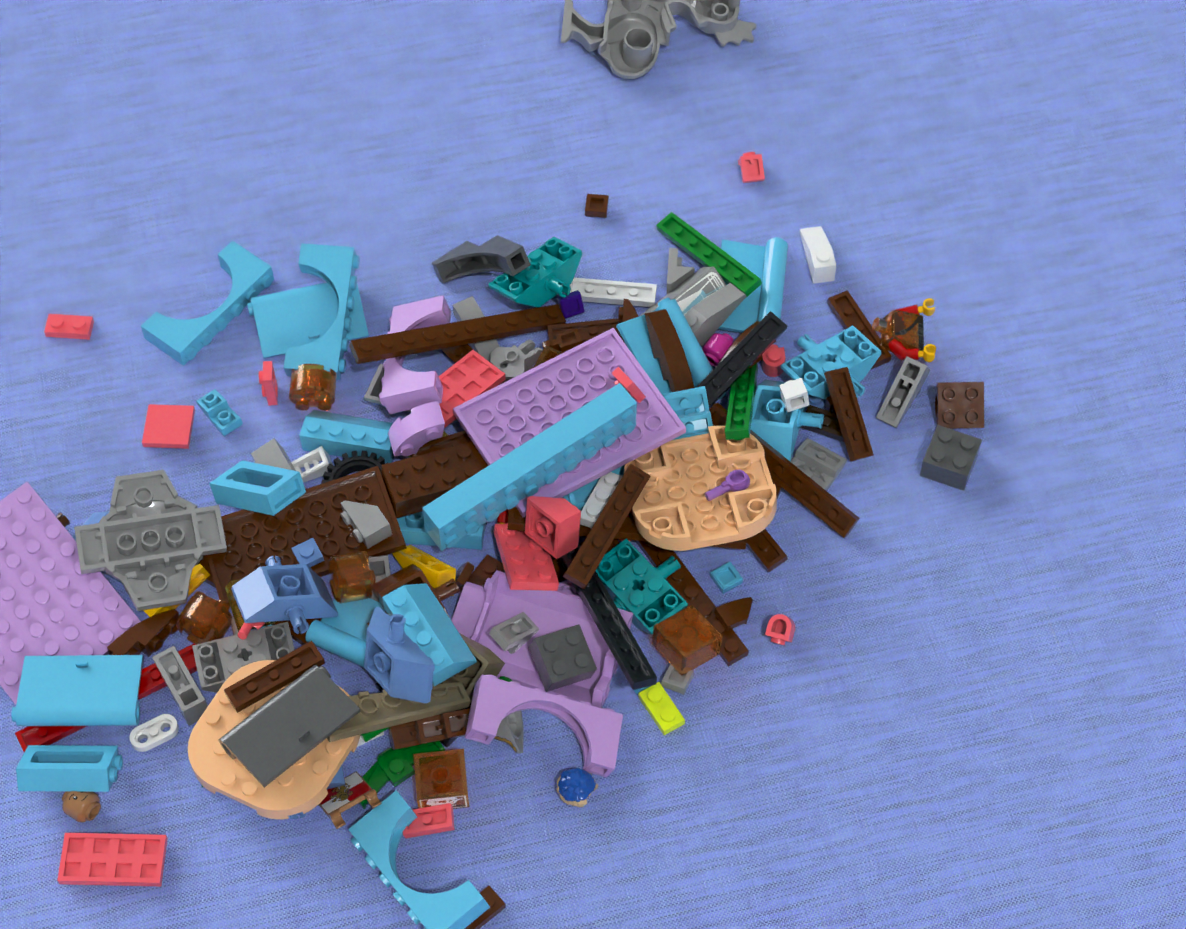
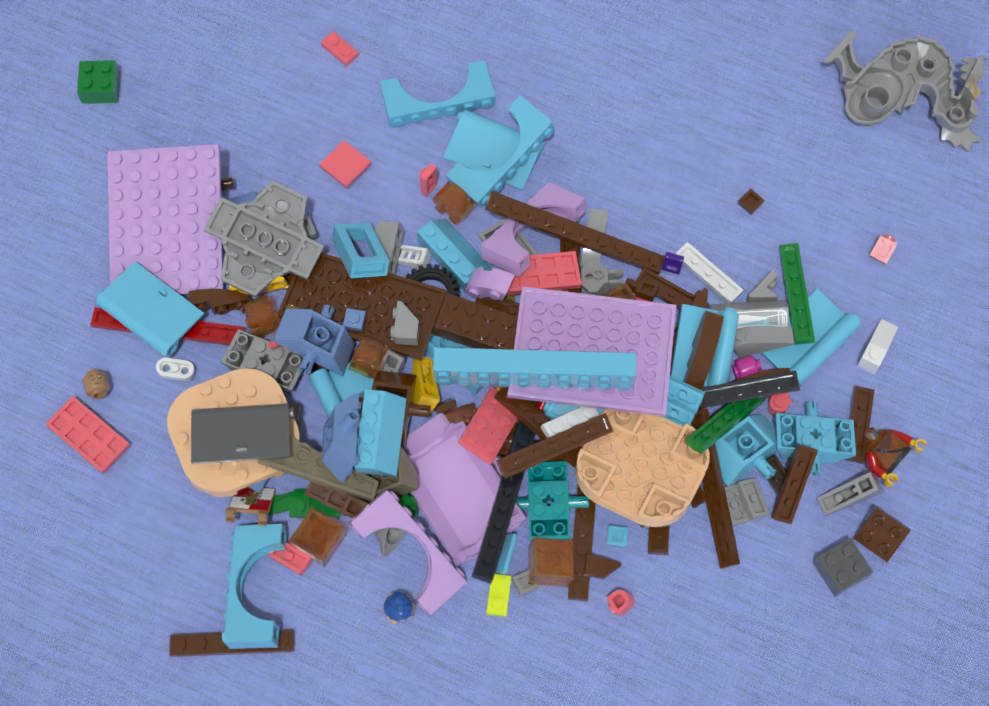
camera: 35 degrees right, 10 degrees up
medium azure piece [16,745,123,792] -> none
light grey slope [152,646,208,726] -> none
medium azure slope [196,389,243,436] -> none
reddish brown plate [224,641,325,713] -> none
dark grey arch [432,235,531,283] -> none
teal slope [488,237,583,307] -> none
light grey slope [489,612,539,654] -> none
coral slope [525,496,581,559] -> none
dark grey brick [528,624,597,692] -> none
coral plate [612,367,646,403] -> none
medium lavender plate [704,470,750,501] -> none
white plate [779,378,809,413] -> none

